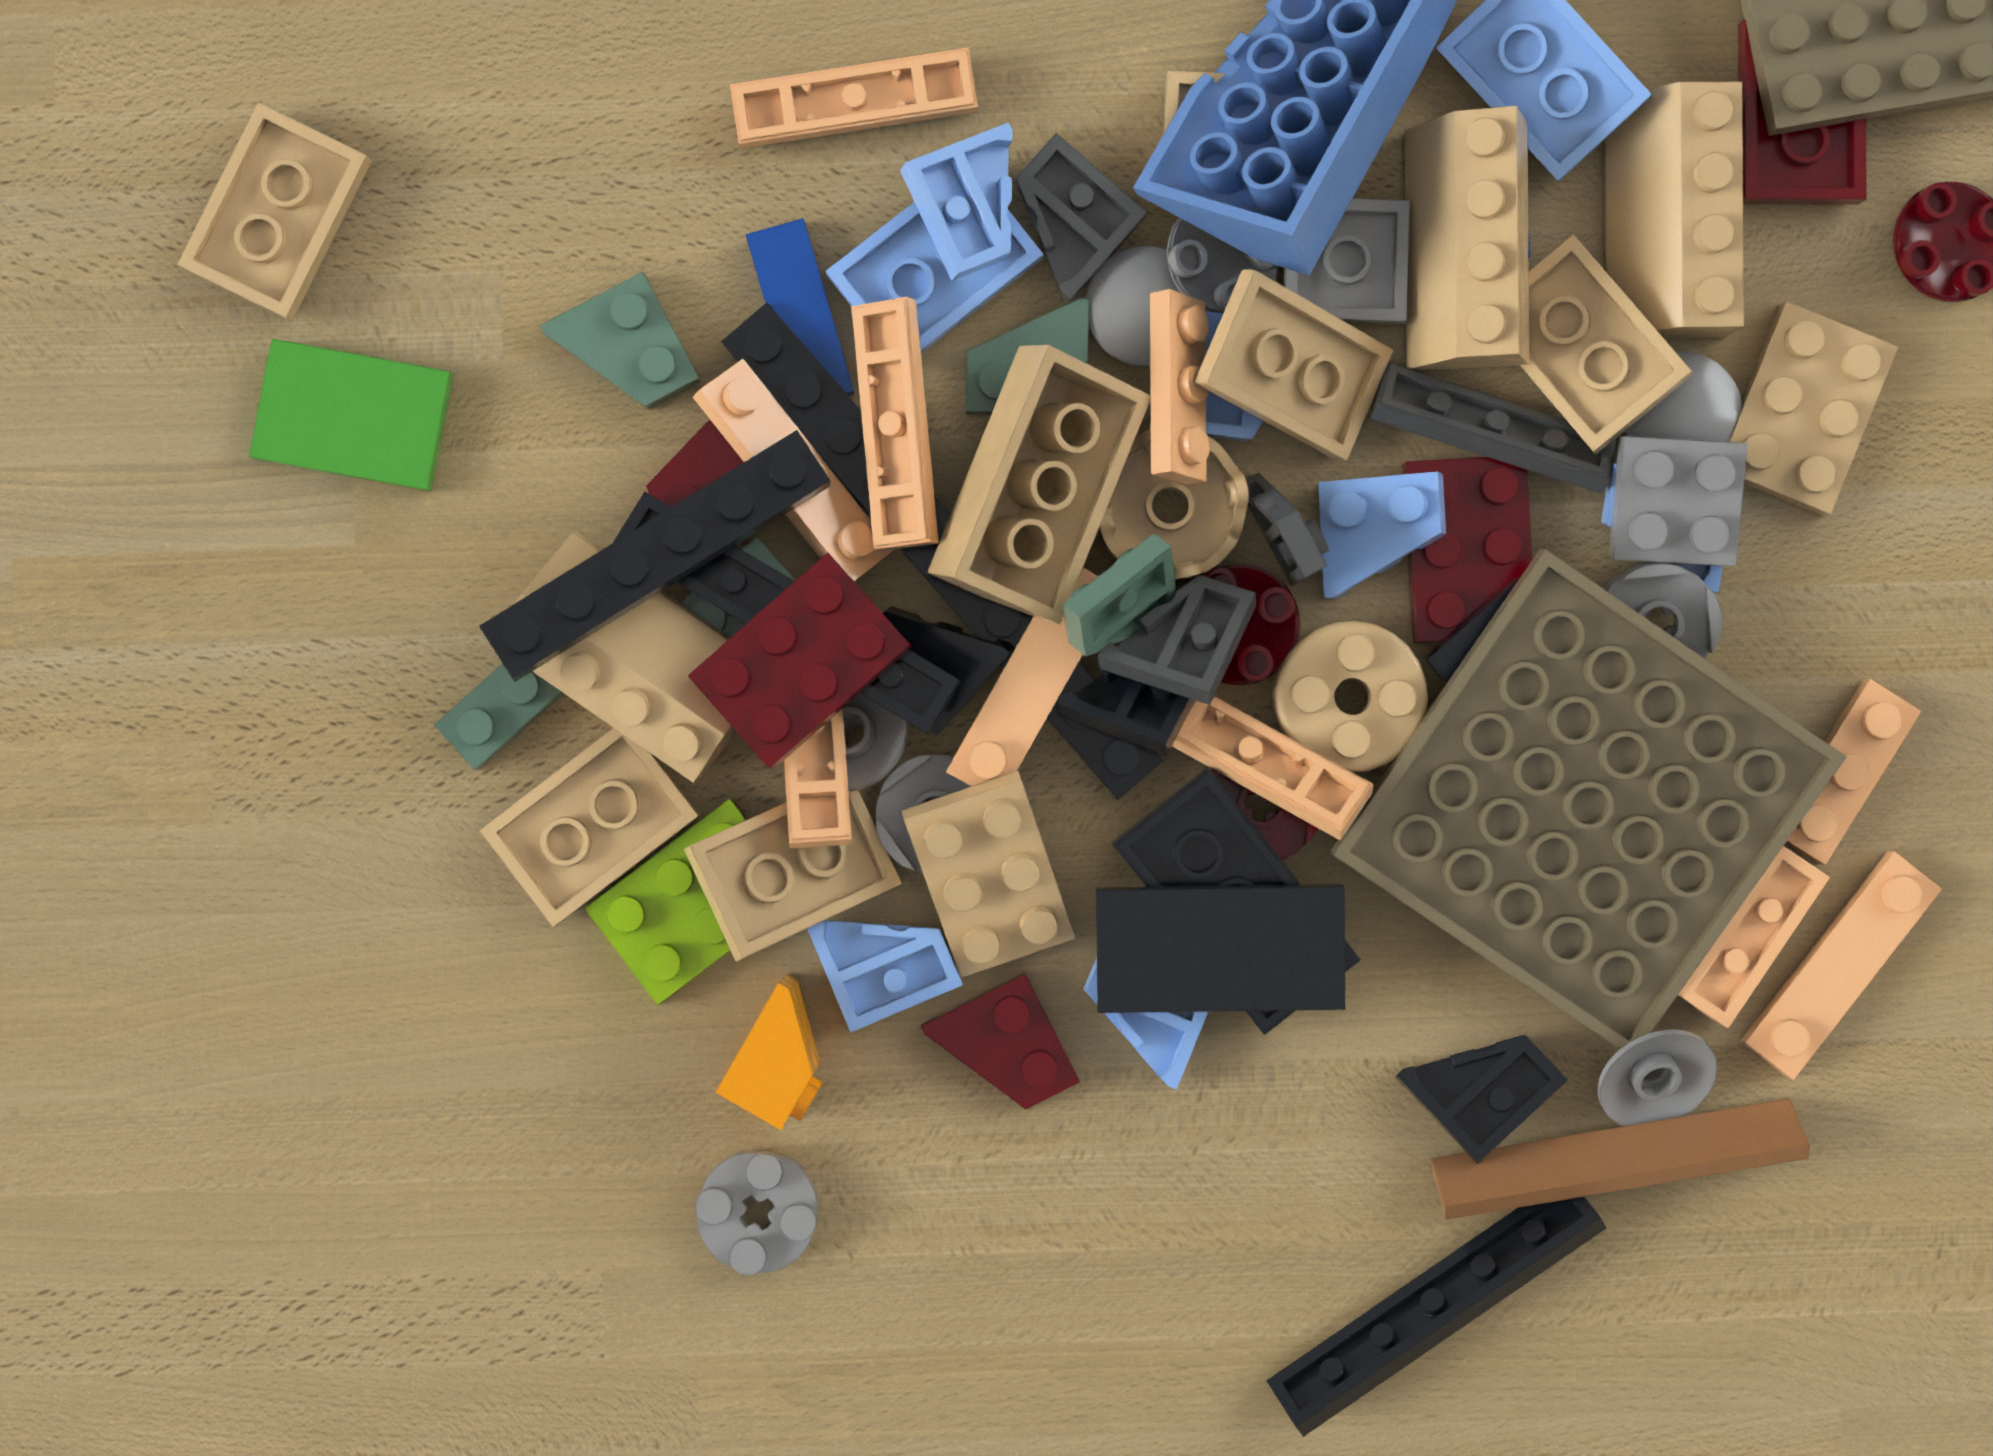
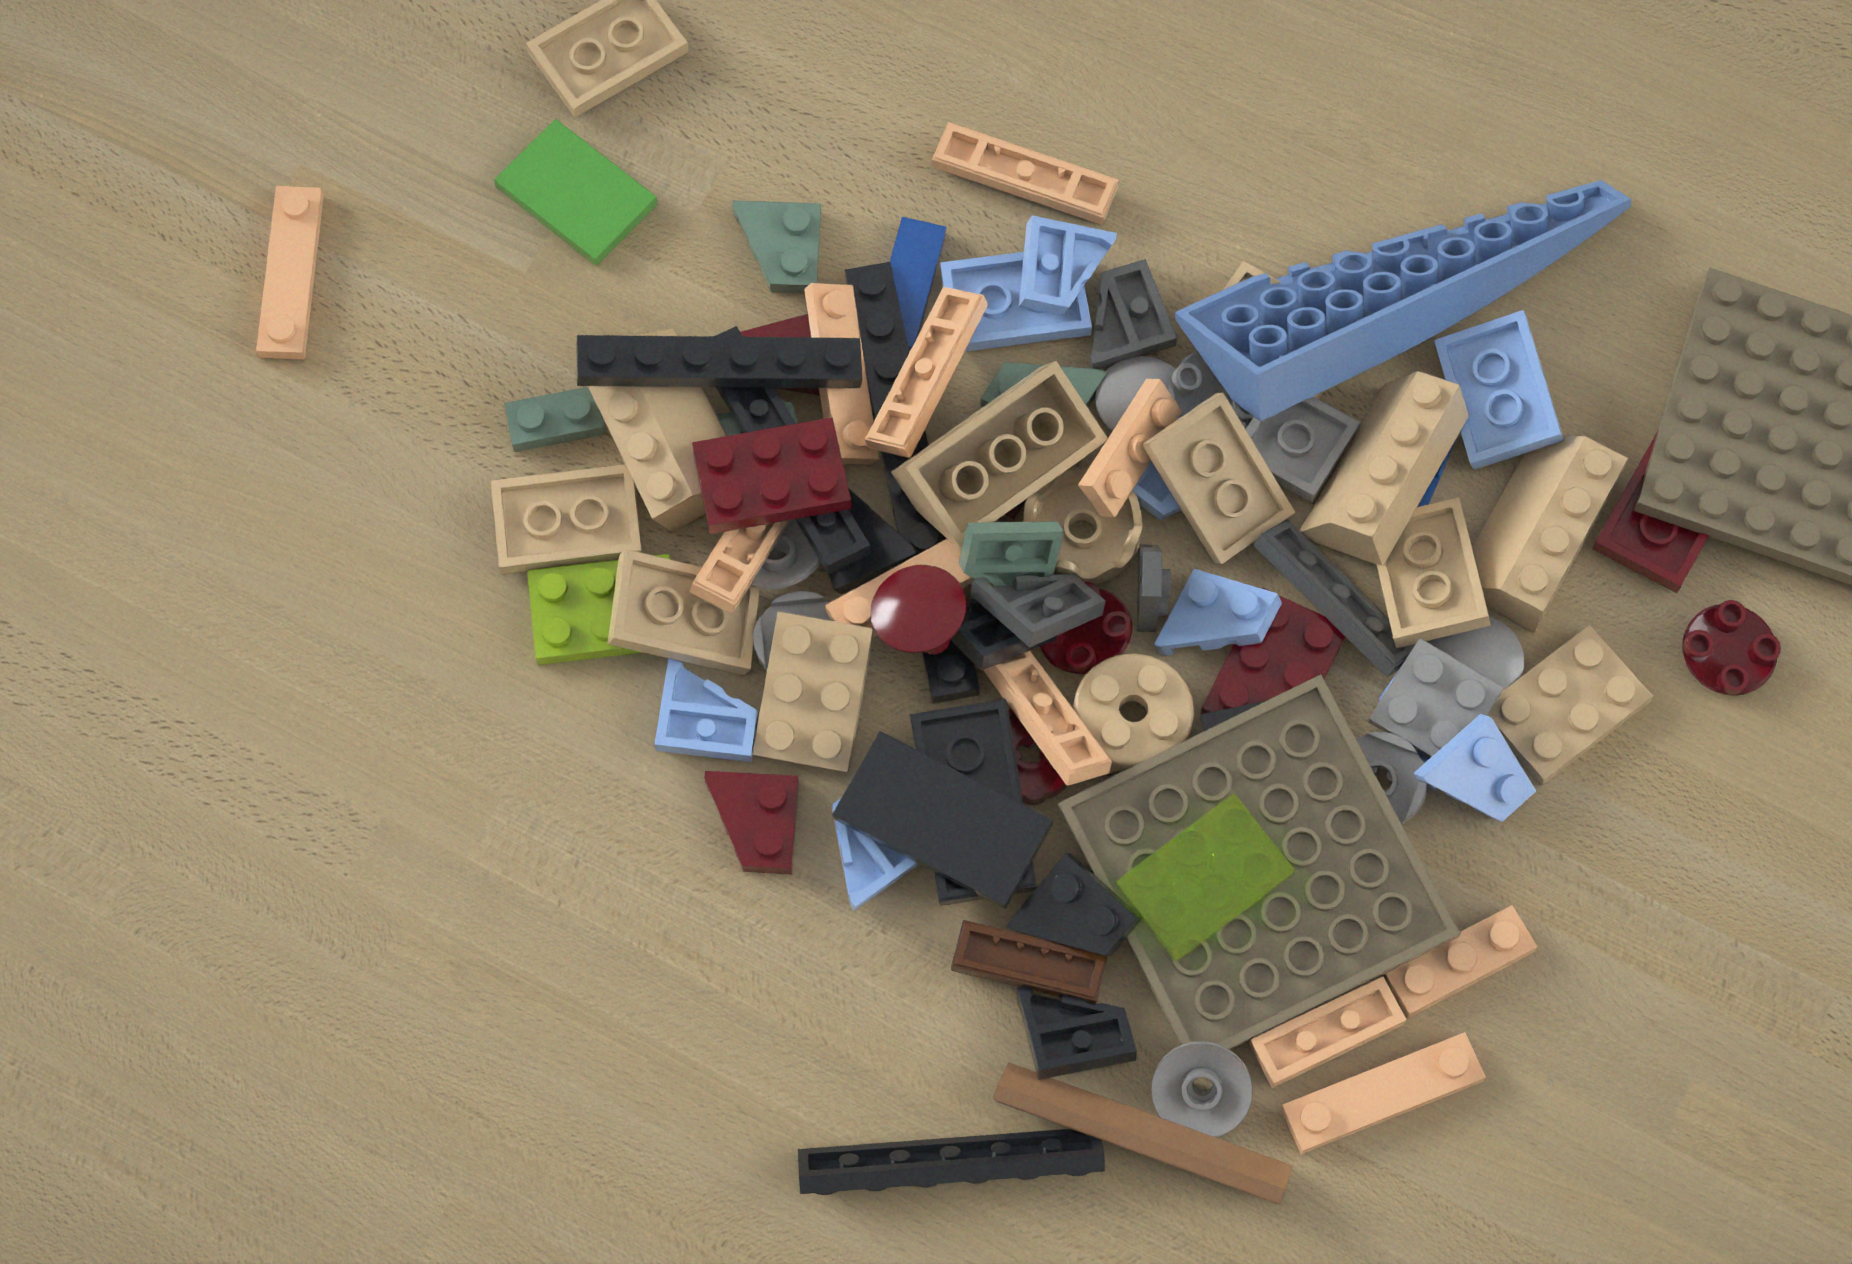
camera: 30 degrees right, 20 degrees down
light grey plate [696,1150,818,1275] -> none
light orange slope [715,974,823,1130] -> none
none -> light nougat plate [256,186,324,360]
none -> dark red dish [870,565,966,654]
none -> reddish brown plate [951,920,1107,1004]
none -> black wing [1006,853,1142,956]
none -> clear neon green tile [1116,793,1295,962]
none -> light blue wing [1413,714,1536,822]

